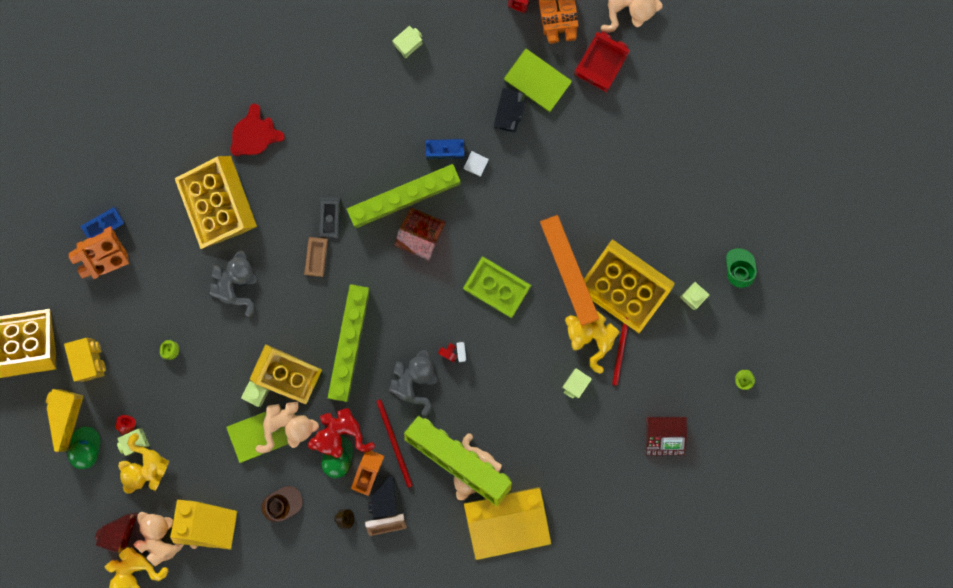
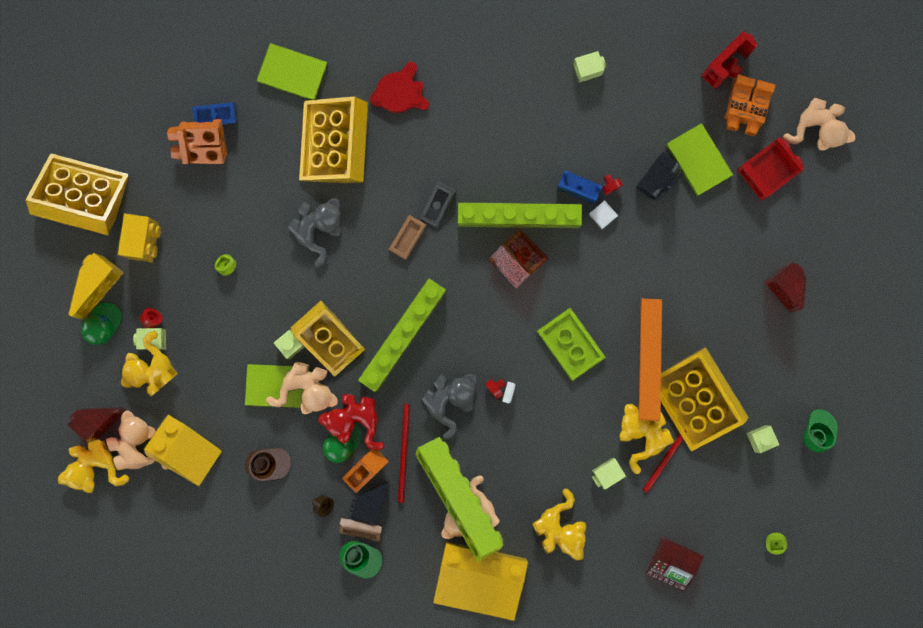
camera: 25 degrees right, 0 degrees up
none -> lime tile [257,43,328,100]
none -> green cap [339,540,383,579]
none -> yellow animal [532,488,587,560]
none -> red tile [602,174,623,195]
none -> clear red slope [764,262,807,313]

